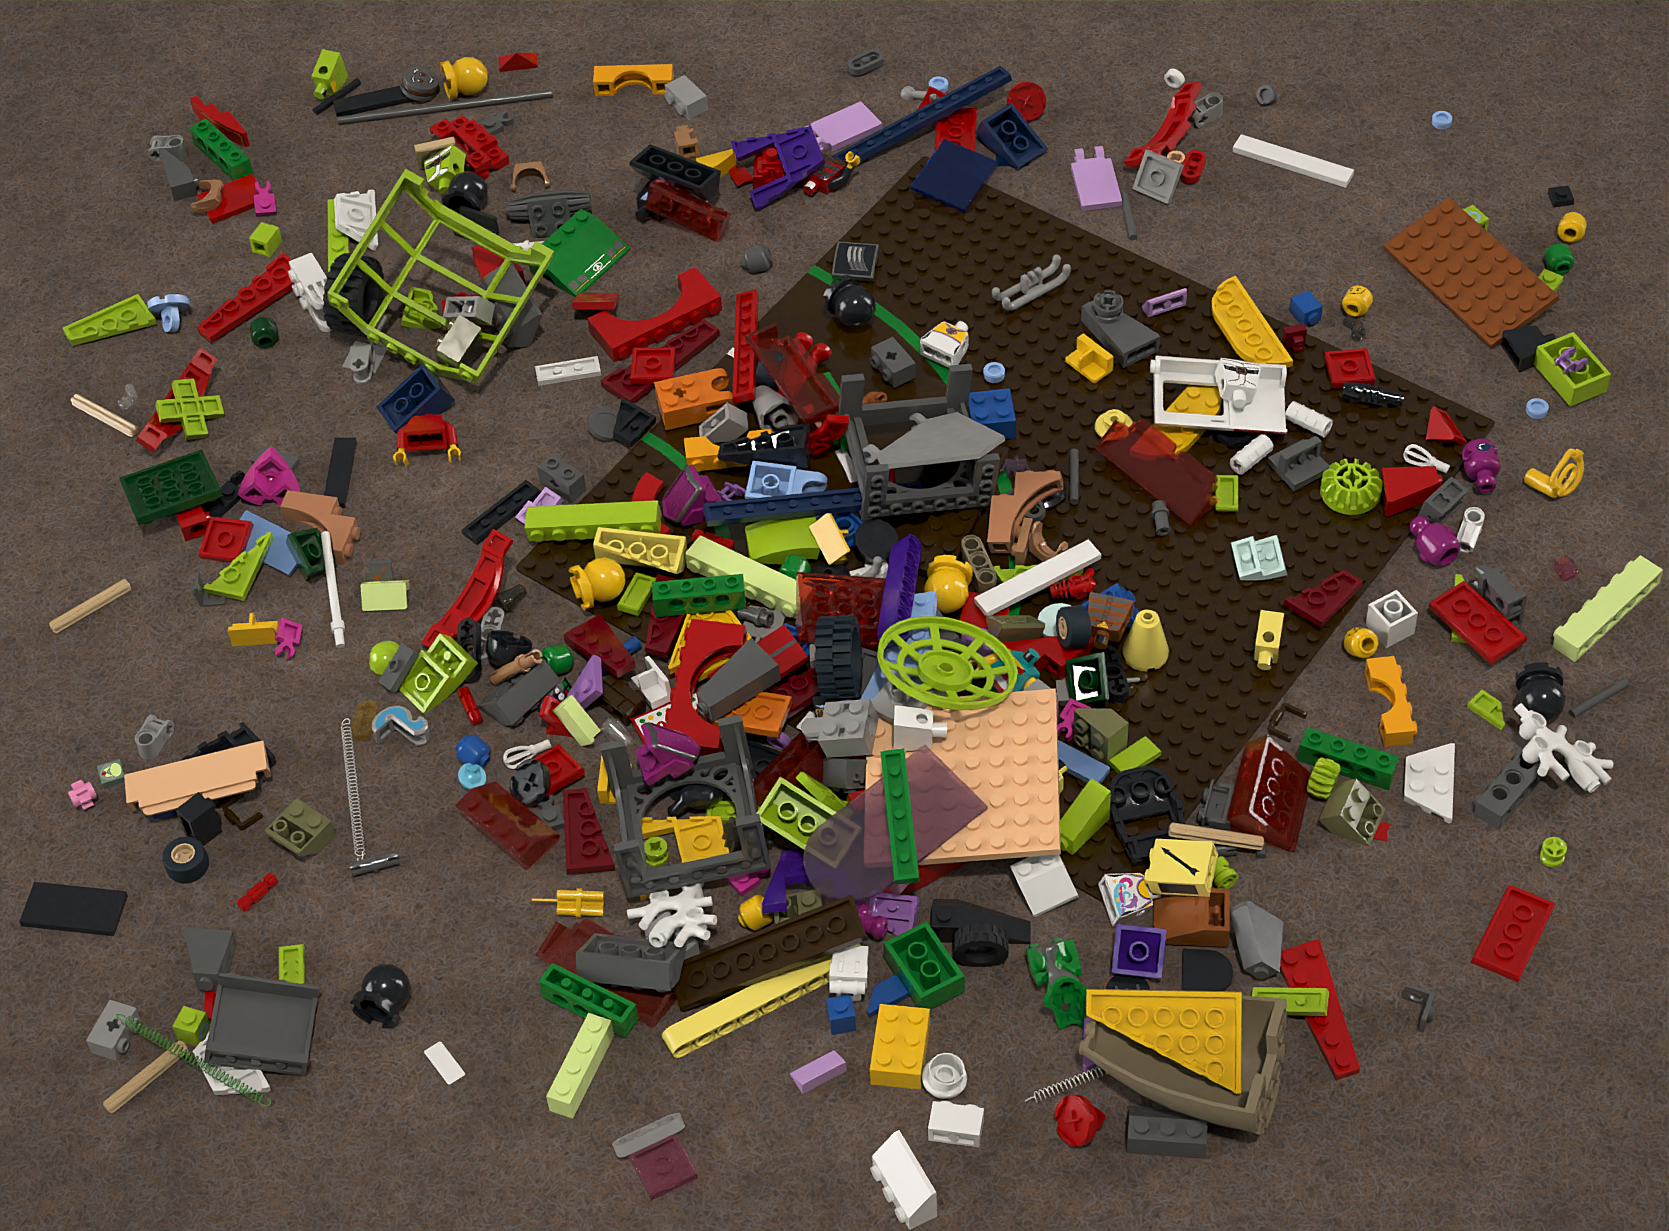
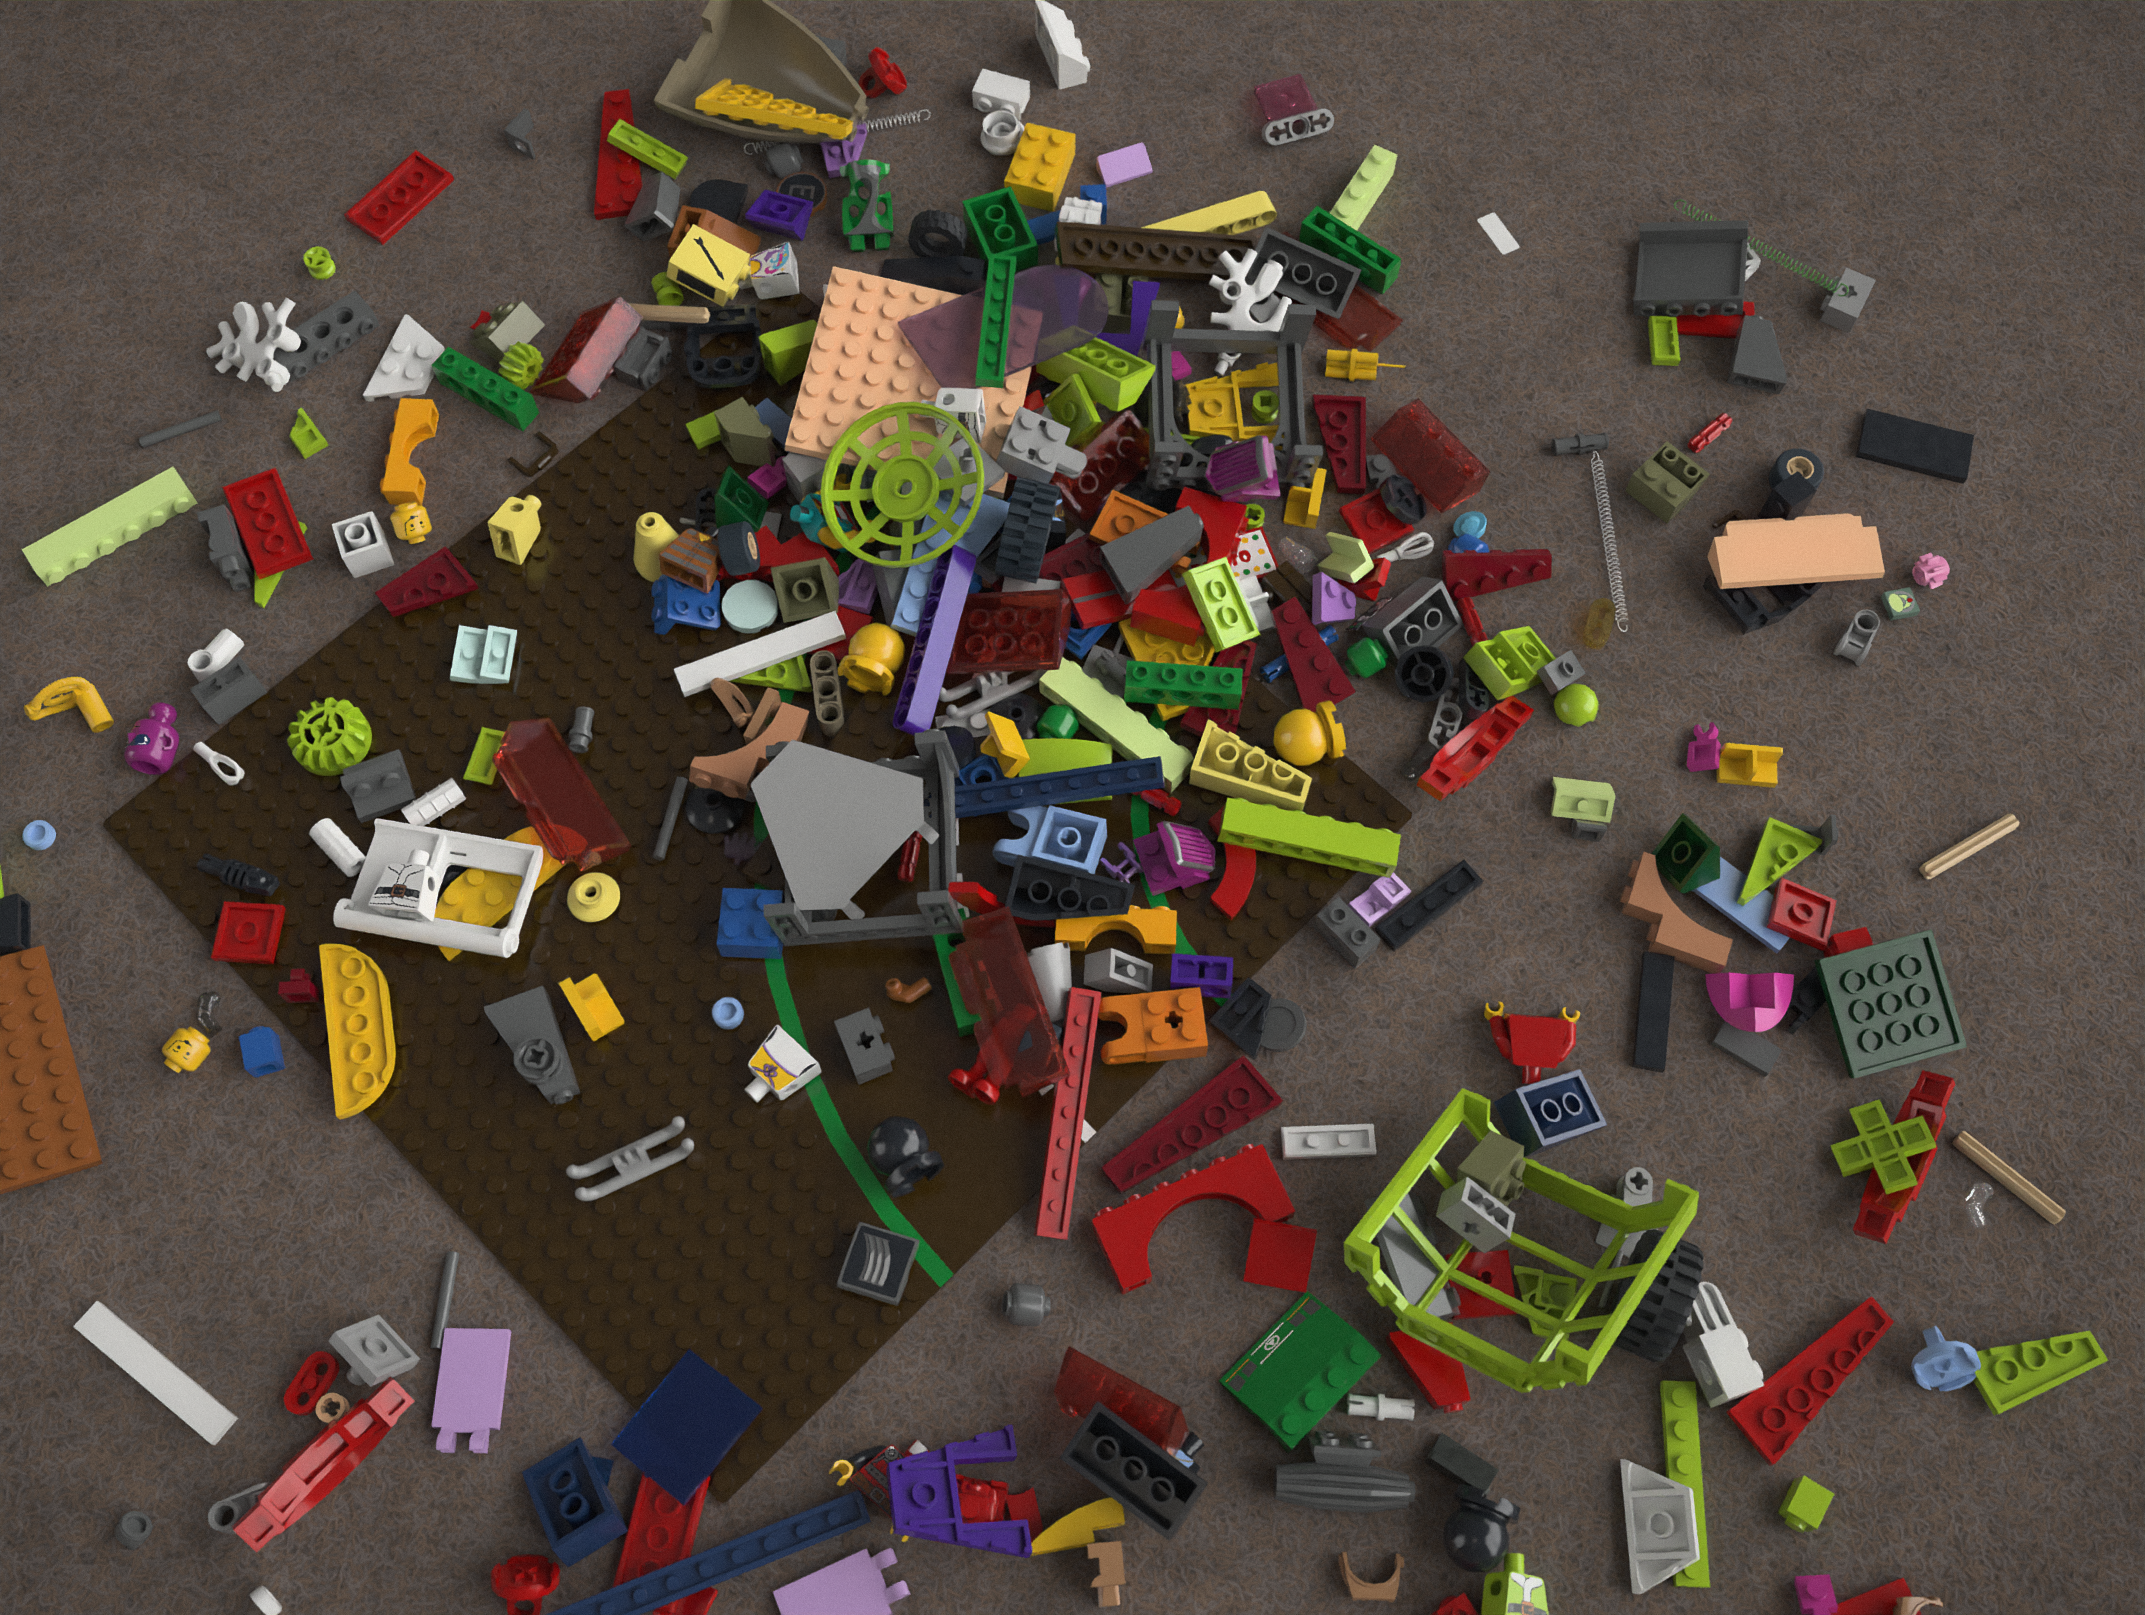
camera: 175 degrees left, 15 degrees up
tan axle [103,1040,189,1114] -> none
lime brick [172,1006,211,1047] -> none
dark green head [250,317,279,348] -> none
white bar [321,531,345,648] -> none
black tile [350,964,411,1028] -> none
light grey animal [372,705,431,746] -> none
medium nougat pin [490,649,543,685] -> none
lime tile [617,572,656,616] -> none
red tile [630,347,676,384] -> none
red piece [1050,568,1096,599] -> none
lavender slope [1142,288,1187,317] -> none
red slope [1381,466,1442,516] -> none
magenta piece [1410,516,1461,567] -> none
red slope [1426,406,1467,445] -> none
black tile [1515,662,1566,722] -> none
clear pink piece [1554,555,1579,581] -> none
none -> dark purple brick [1170,953,1233,998]
none -> lime tile [1182,557,1260,653]
none -> dark red wing [1442,549,1552,602]

